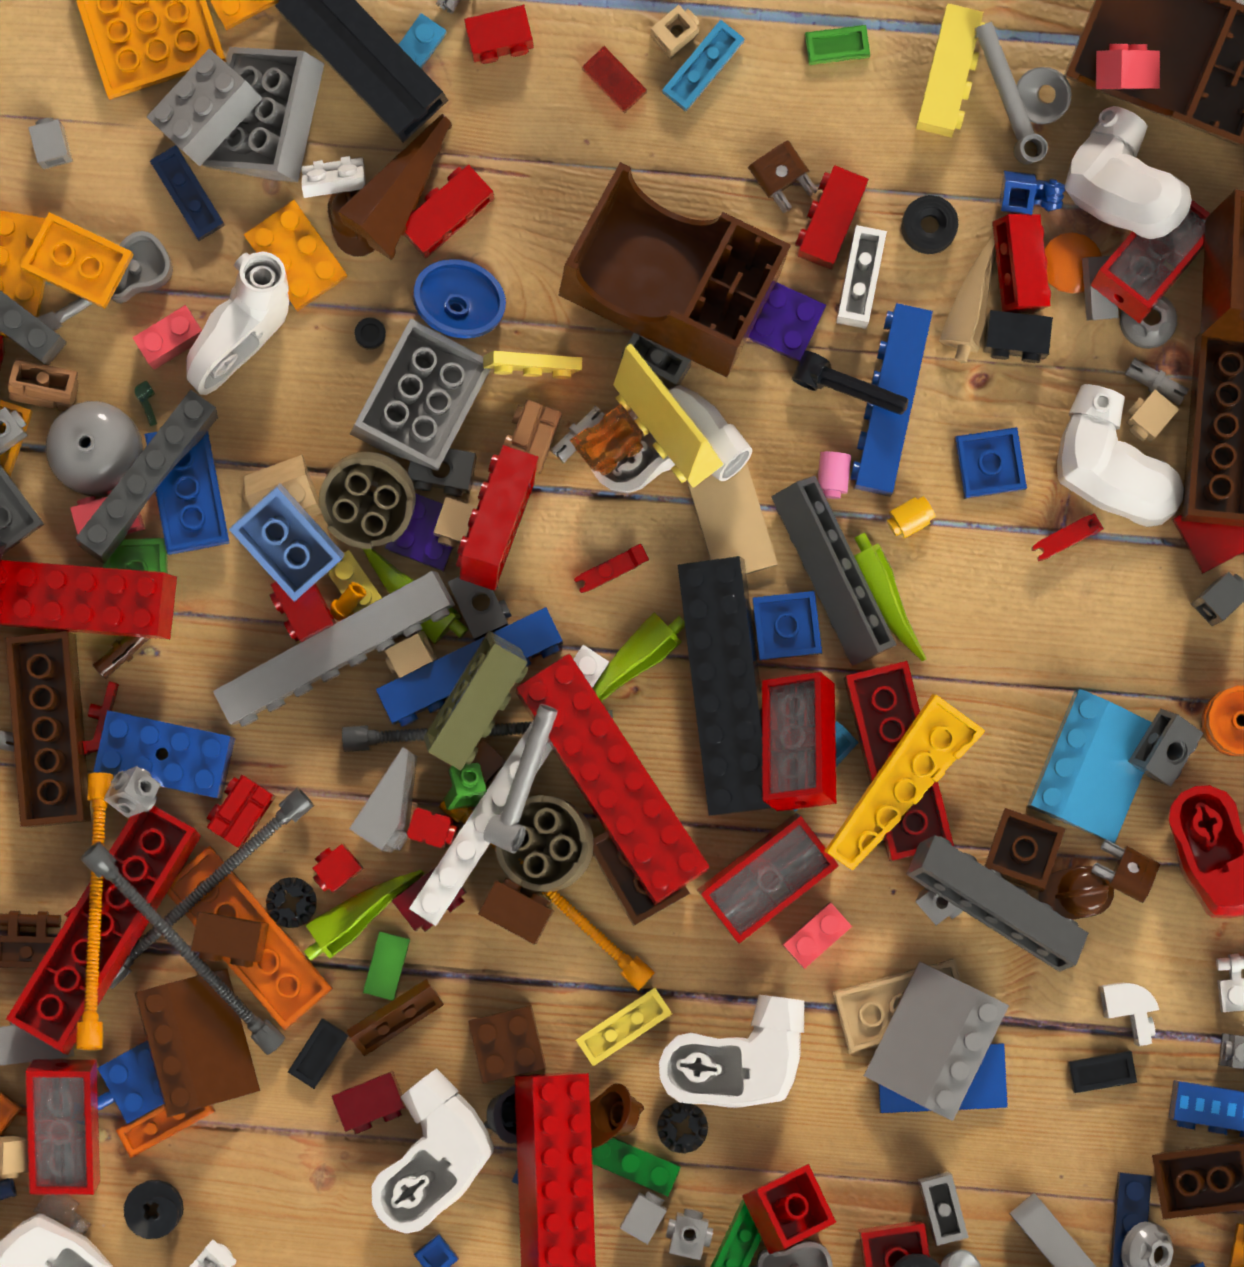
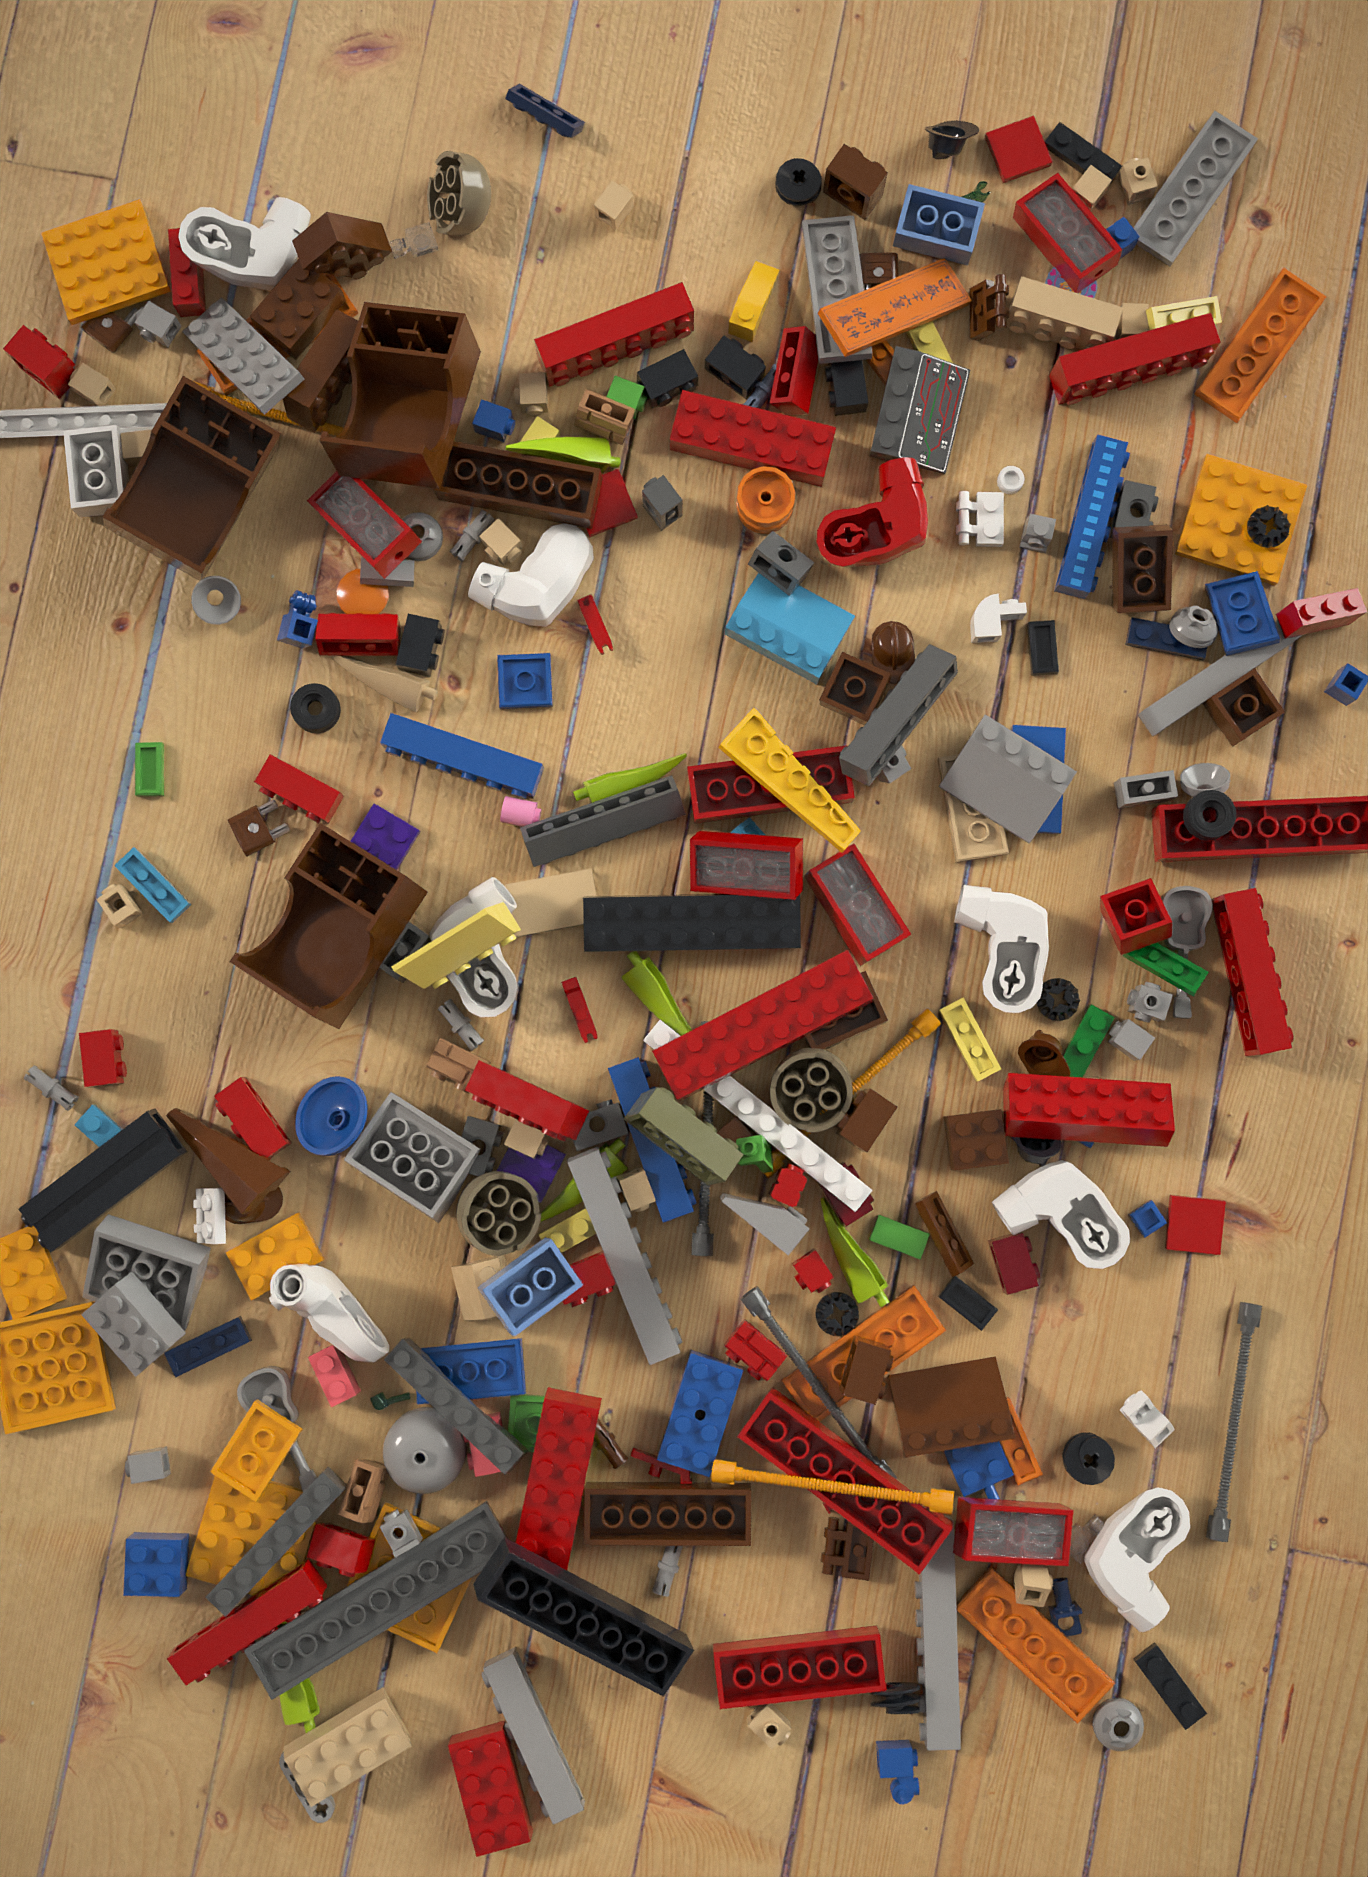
camera: 90 degrees left, 0 degrees up
dark grey hose [80,842,285,1055] -> none
light grey brick [103,766,161,818] -> none
light orange pin [330,582,366,621] -> none
black tile [355,318,386,350] -> none
light yellow plate [483,351,582,379] -> none
light grey piece [483,705,558,853] -> none
clear orange cylinder [570,404,643,476] -> none
clear red plate [582,46,647,113] -> none
blue plate [752,591,822,661] -> none
coral brick [782,903,852,969] -> none
black axle [791,350,908,415] -> none
white brick [836,225,887,329] -> none
yellow brick [887,496,936,539] -> none
light yellow brick [916,3,986,138] -> none
light grey piece [975,22,1048,165] -> none
white piece [1064,106,1192,239] -> none
reddish brown piece [1091,840,1160,903] -> none
coral brick [1096,44,1160,89] -> none

